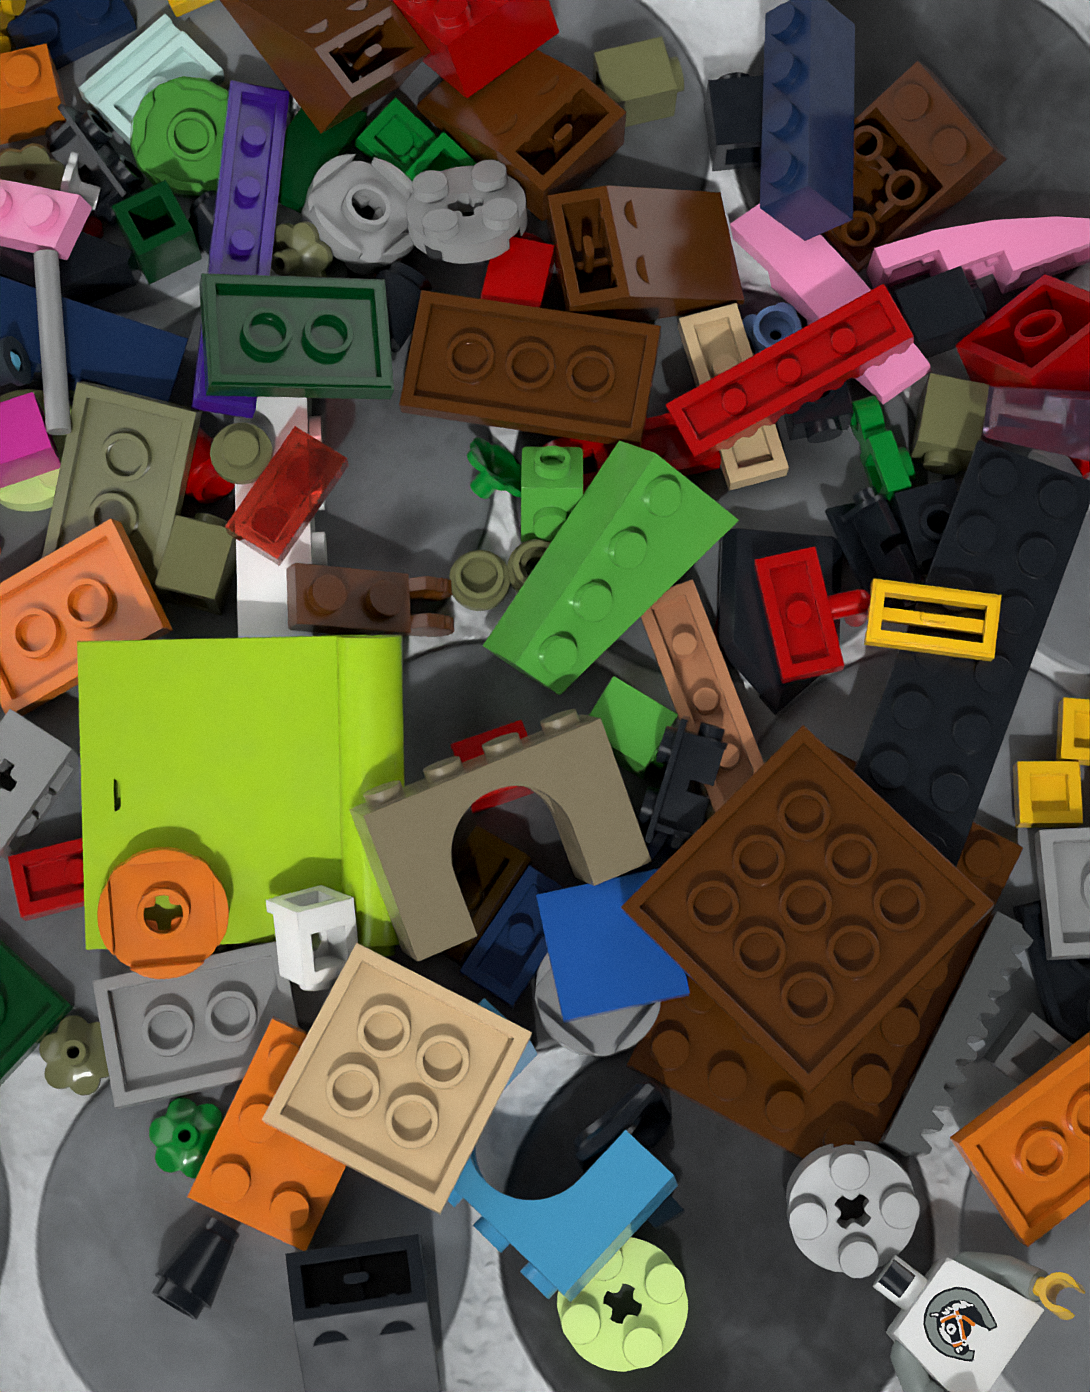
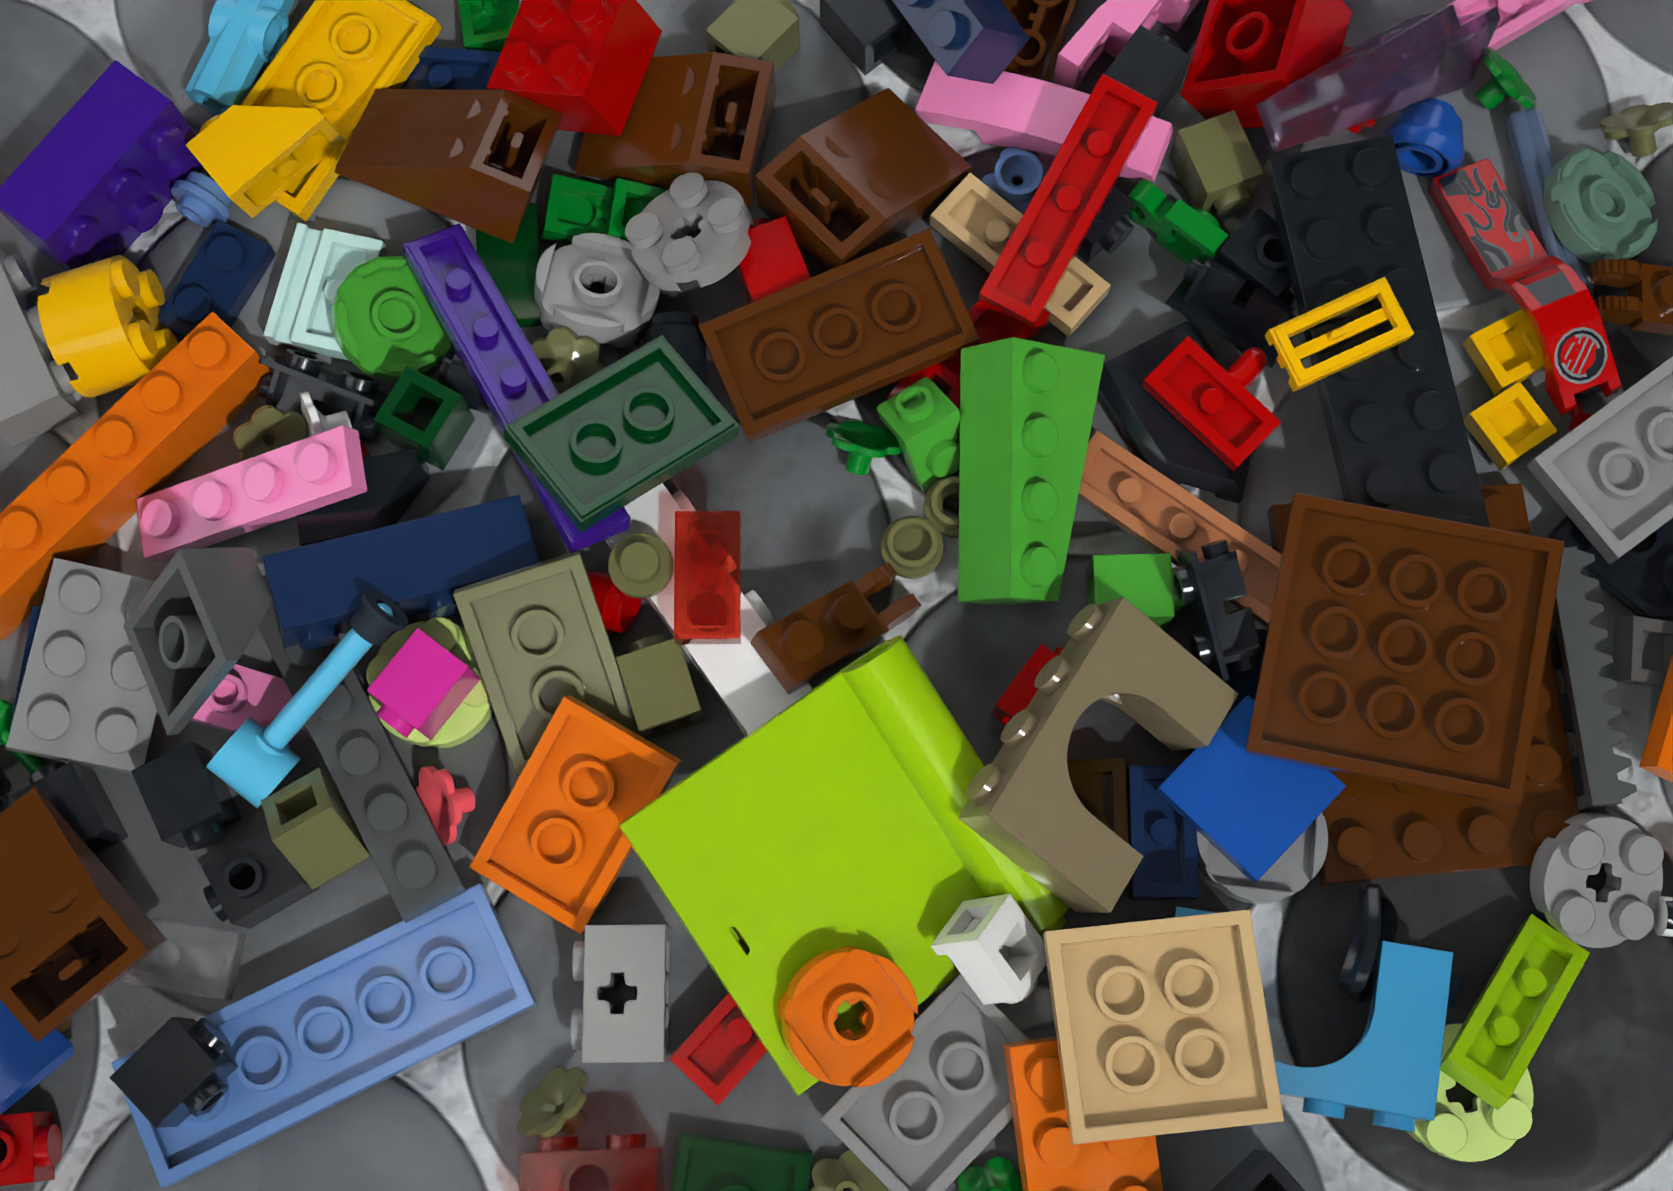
camera: 30 degrees left, 0 degrees up
light grey bar [33,249,71,435] -> none
none -> lime plate [1440,914,1590,1110]

